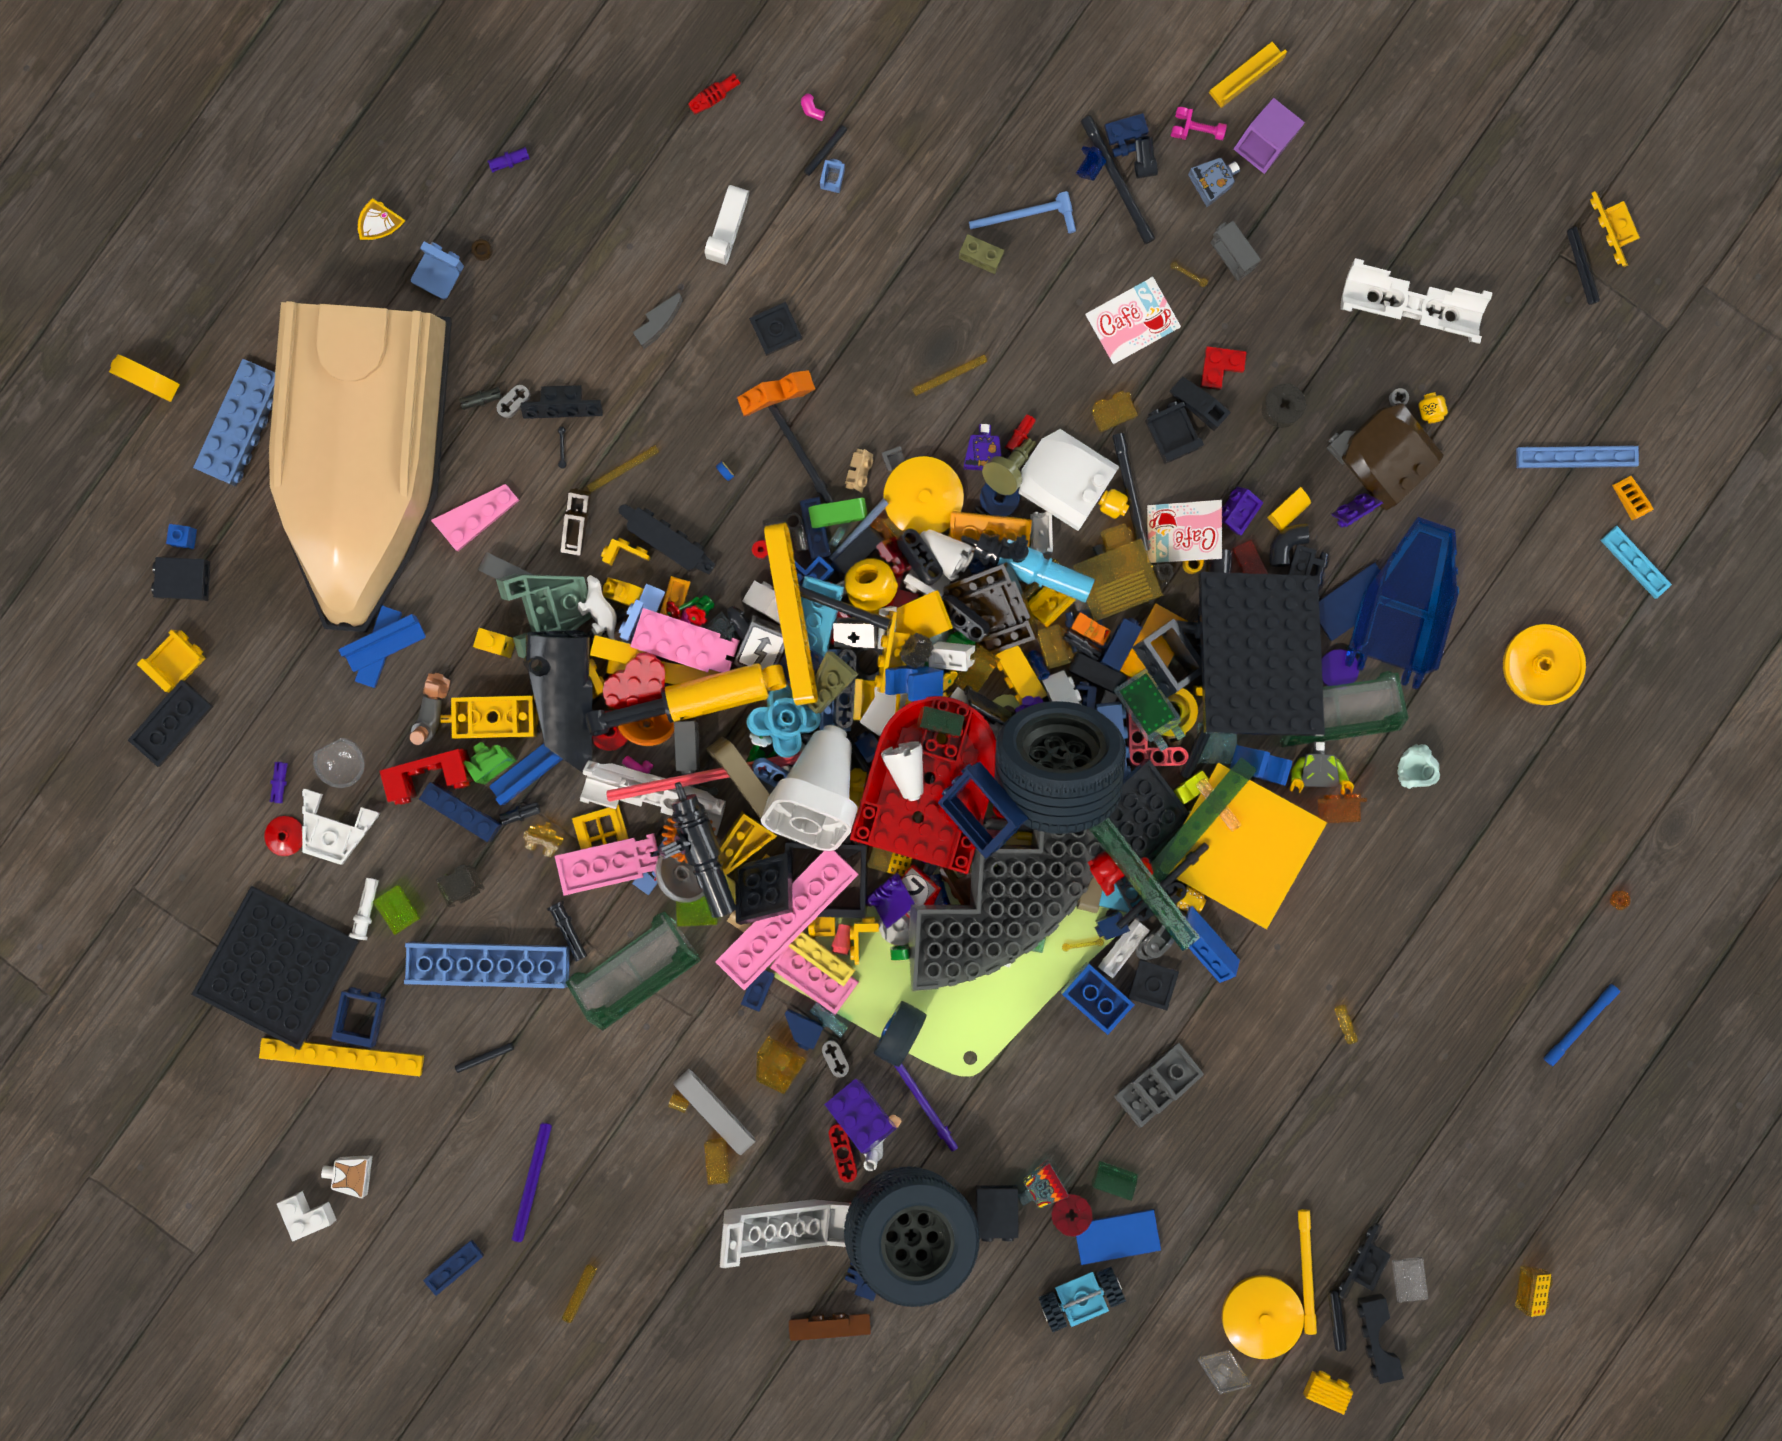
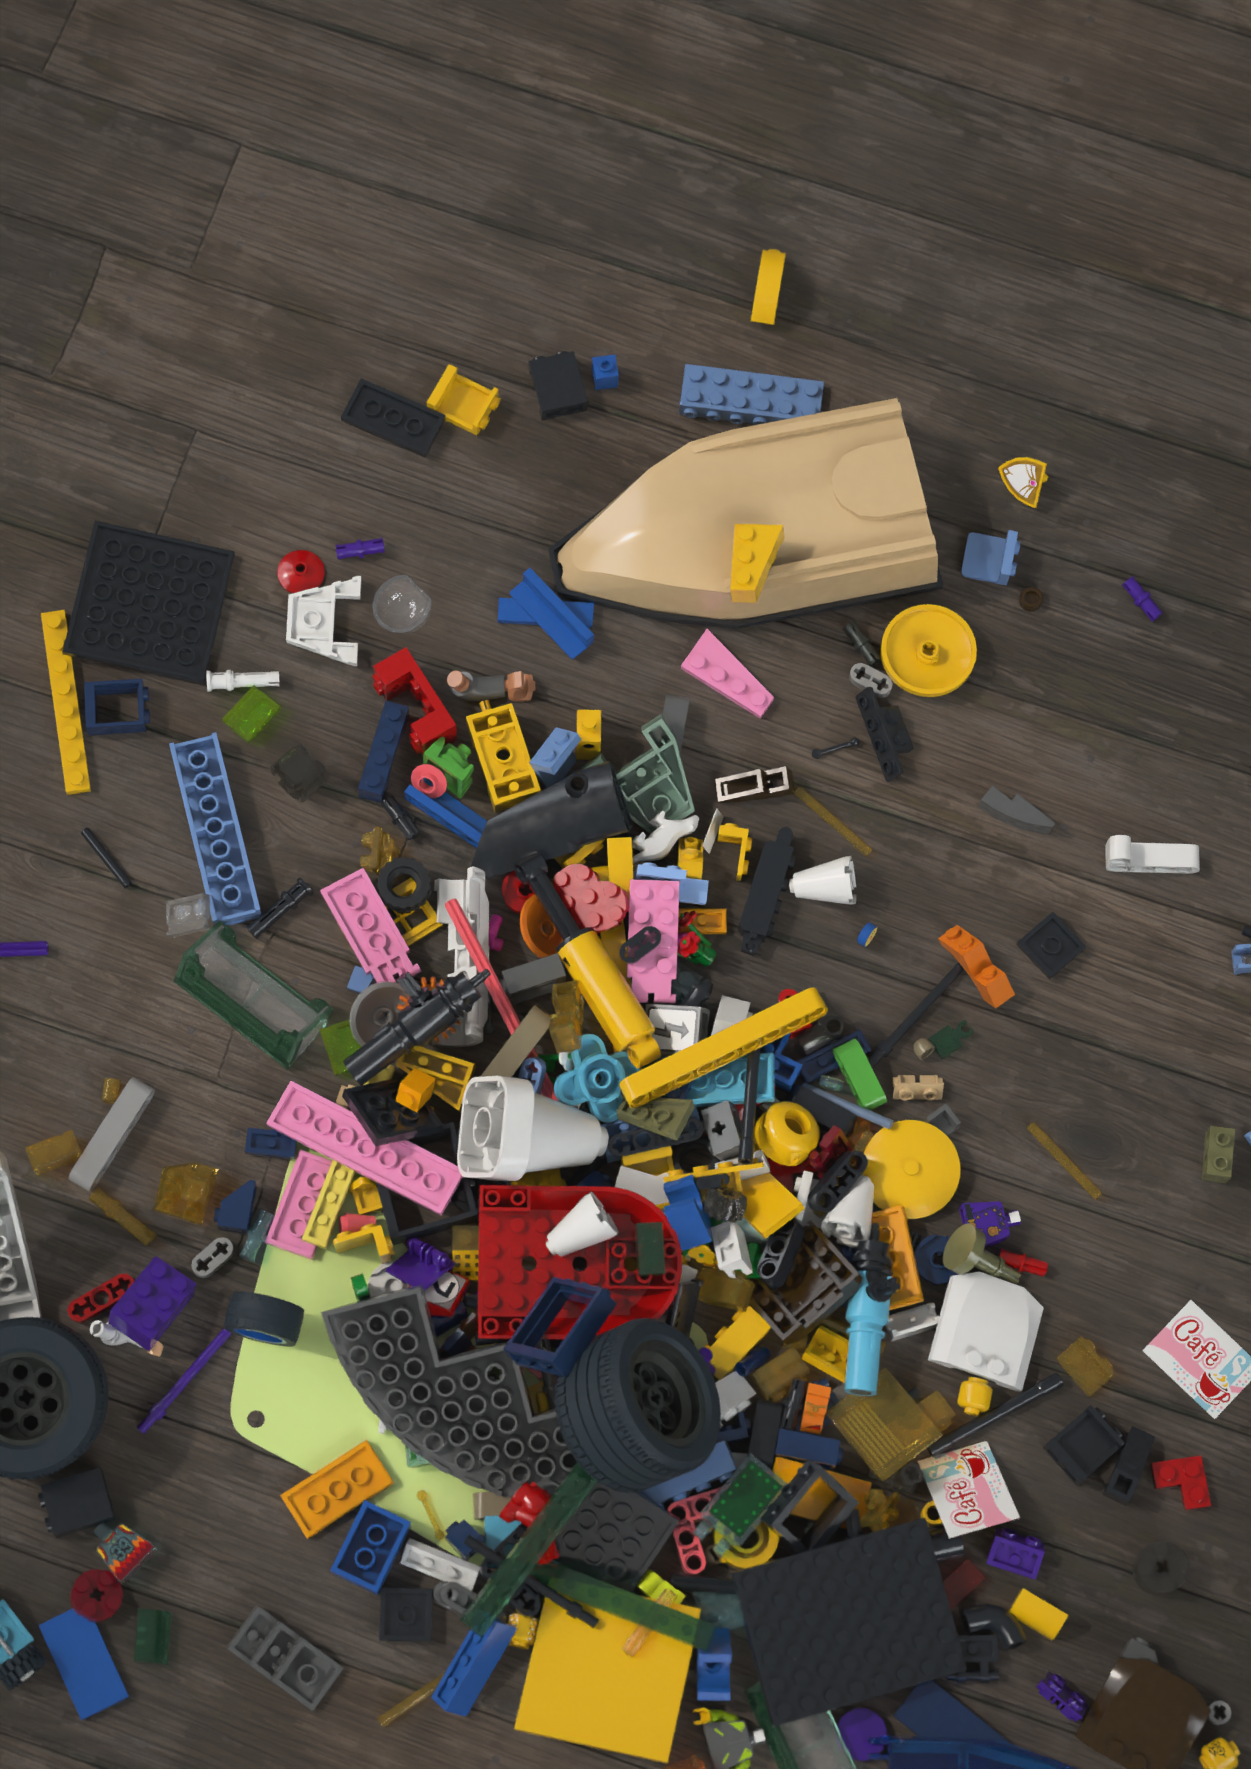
camera: 70 degrees right, 15 degrees down
none -> clear yellow pin [88,1187,156,1247]
none -> clear plate [166,893,210,937]
none -> light orange tile [280,1440,394,1539]
none -> black tyre [377,857,431,914]
none -> clear yellow bar [377,1672,445,1727]
none -> light orange brick [396,1068,436,1112]
none -> coral piece [411,764,447,798]
none -> dark blue tile [442,1328,472,1356]
none -> medium blue bracket [529,727,581,789]
none -> clear yellow arch [549,980,584,1053]
none -> black beam [619,926,661,964]
none -> black piece [696,1173,730,1189]
none -> white sticker [703,809,723,854]
none -> yellow wedge [730,524,785,603]
none -> white cone [789,856,856,905]
none -> clear yellow hips [859,1489,901,1532]
none -> yellow dish [881,604,977,697]
none -> dark tan hinge [914,1038,935,1060]
none -> clear green plate [928,1020,974,1060]

